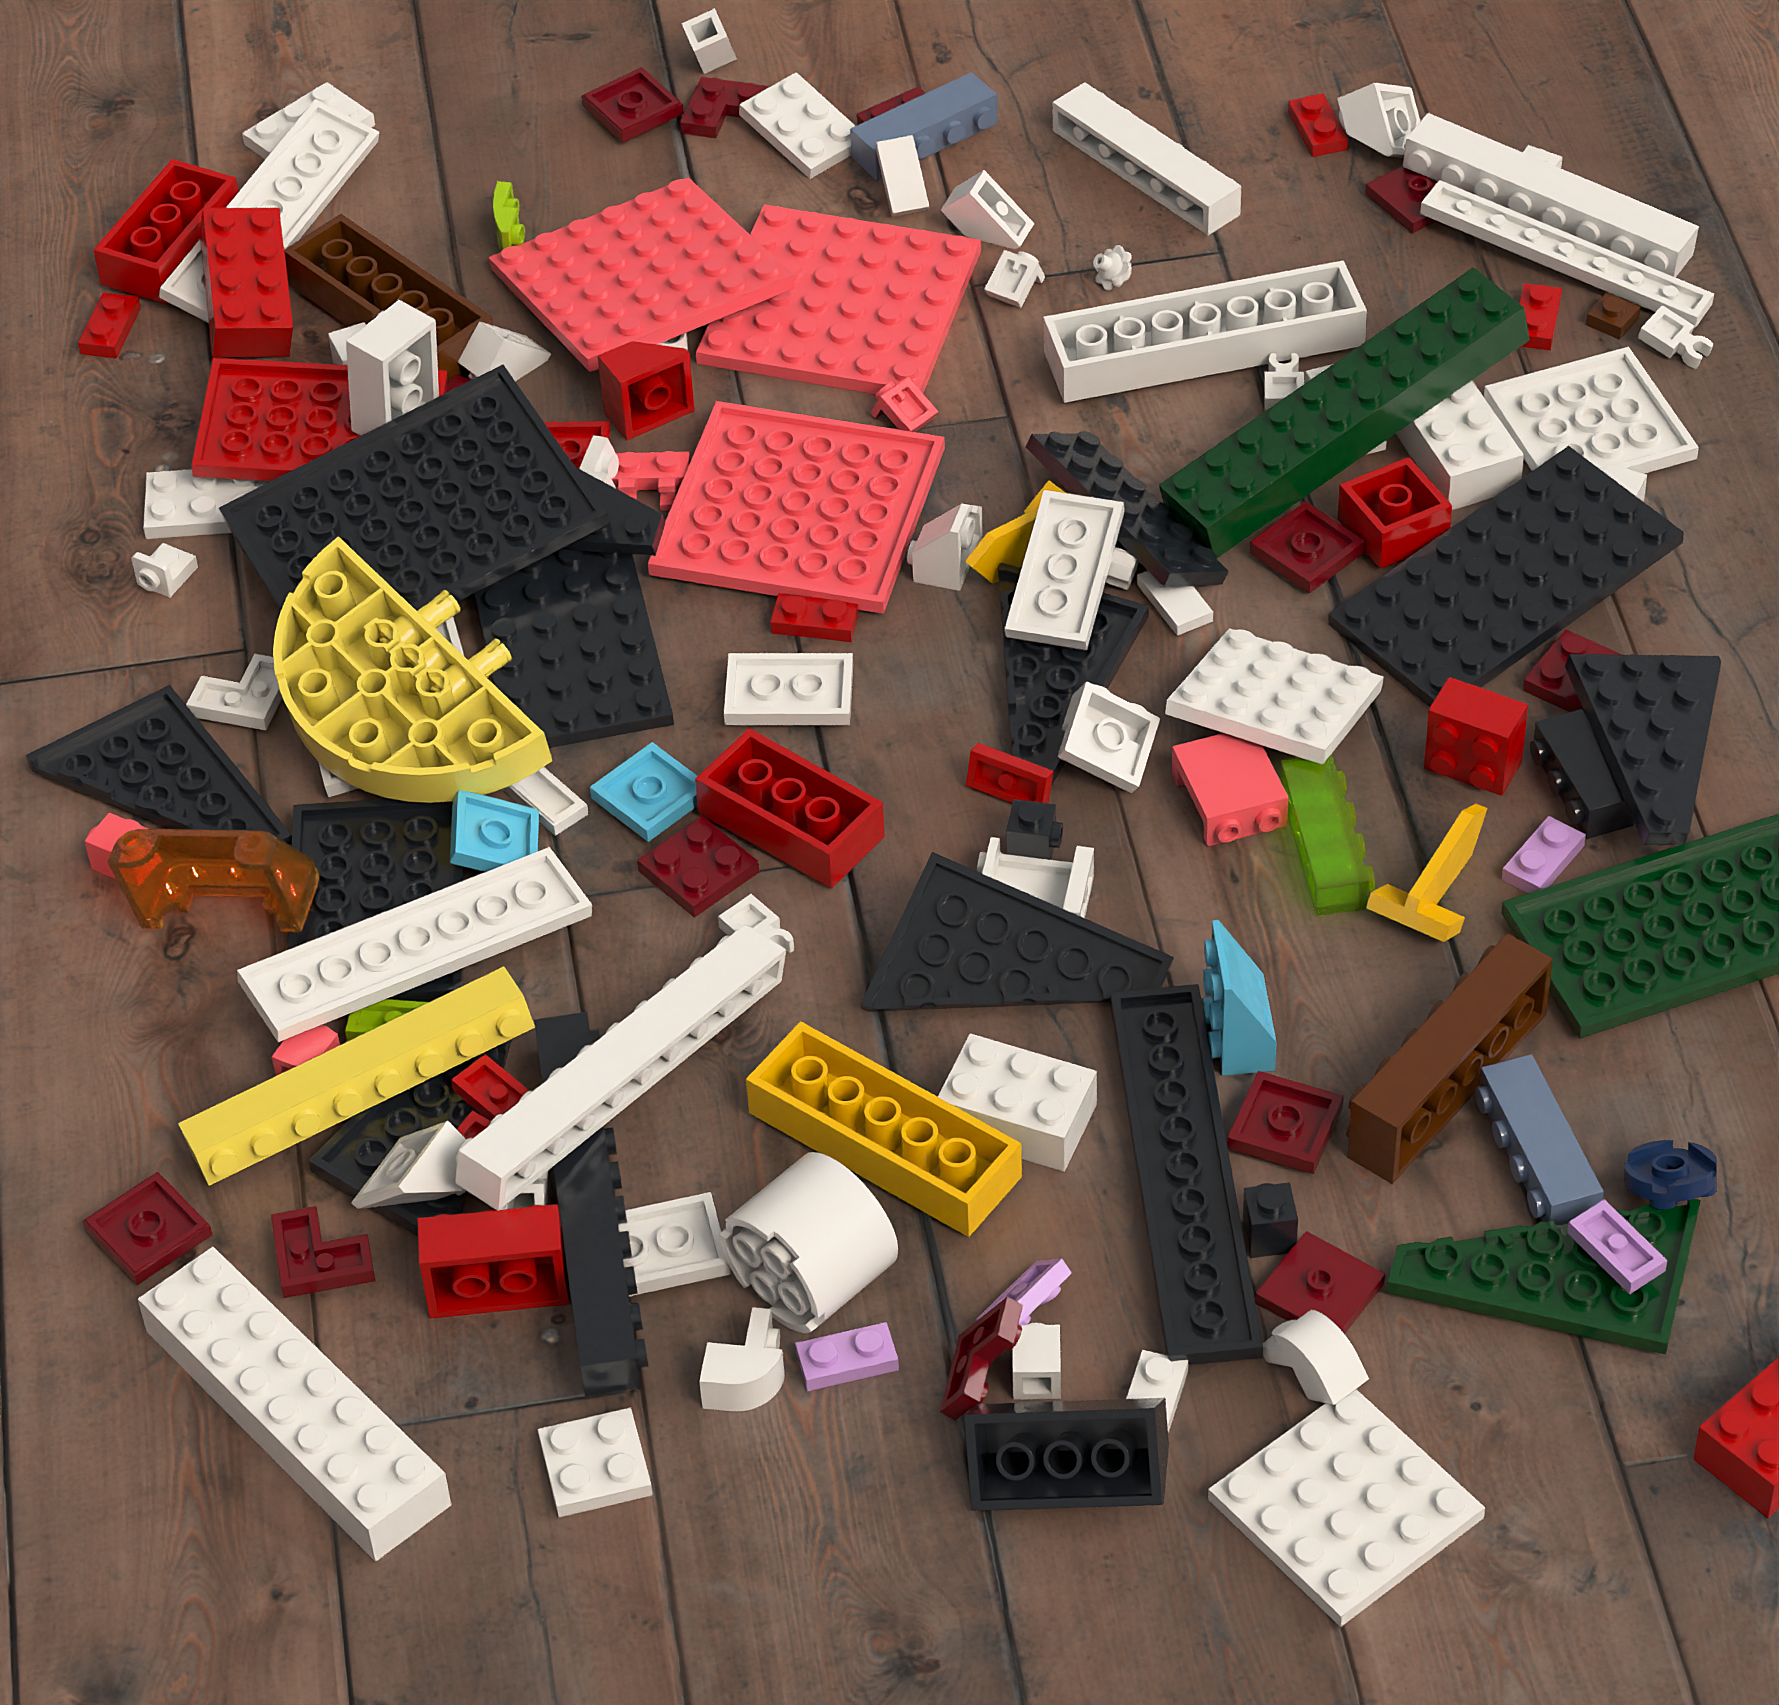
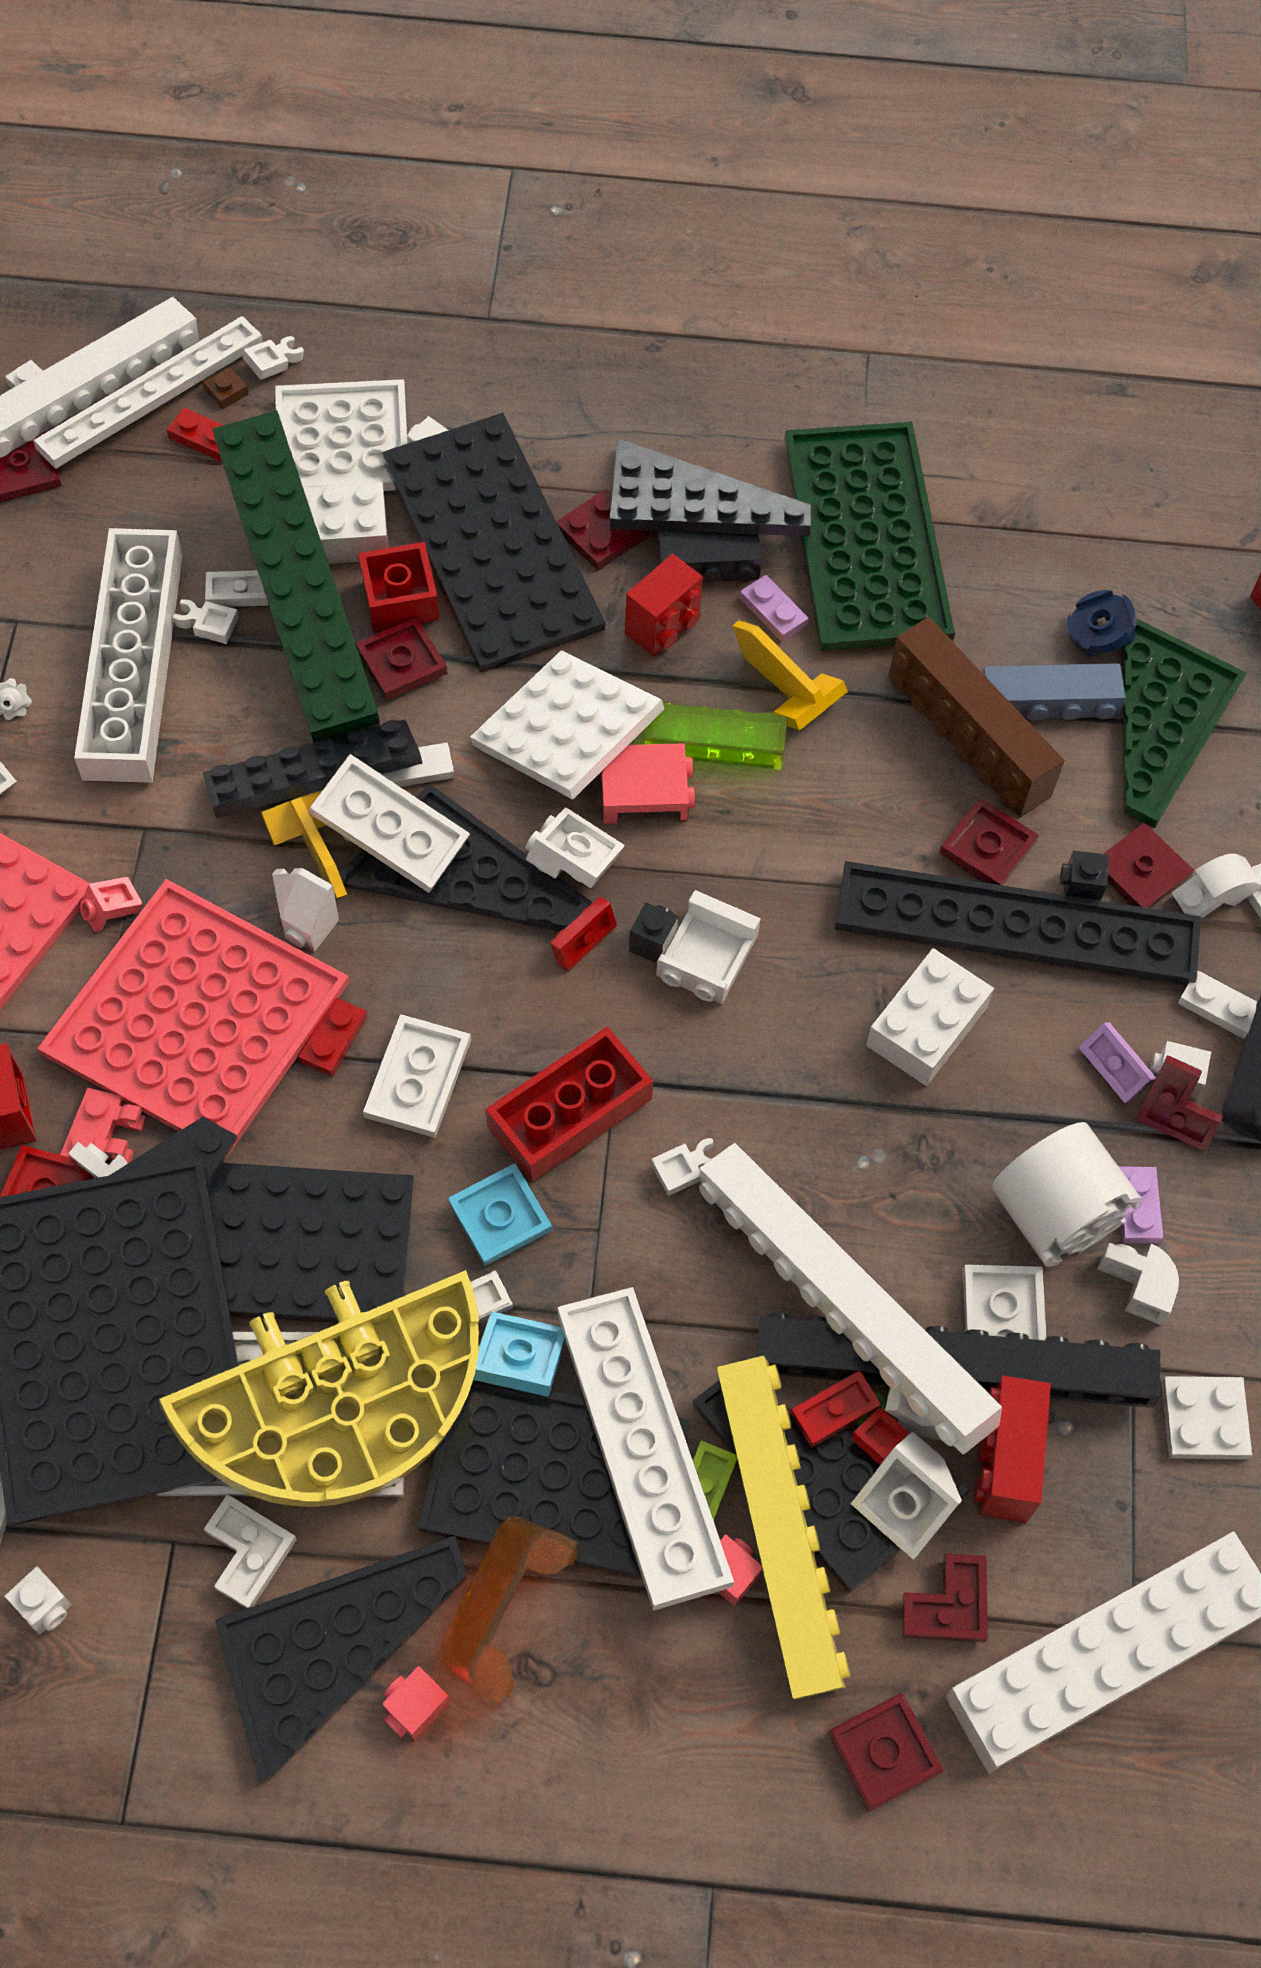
camera: 80 degrees left, 15 degrees up
dark red plate [637,815,759,918] -> none
yellow brick [746,1021,1022,1237] -> none
black wing [861,852,1174,1012] -> none
medium azure slope [1202,920,1277,1076] -> none
lavender plate [1567,1199,1667,1294] -> none

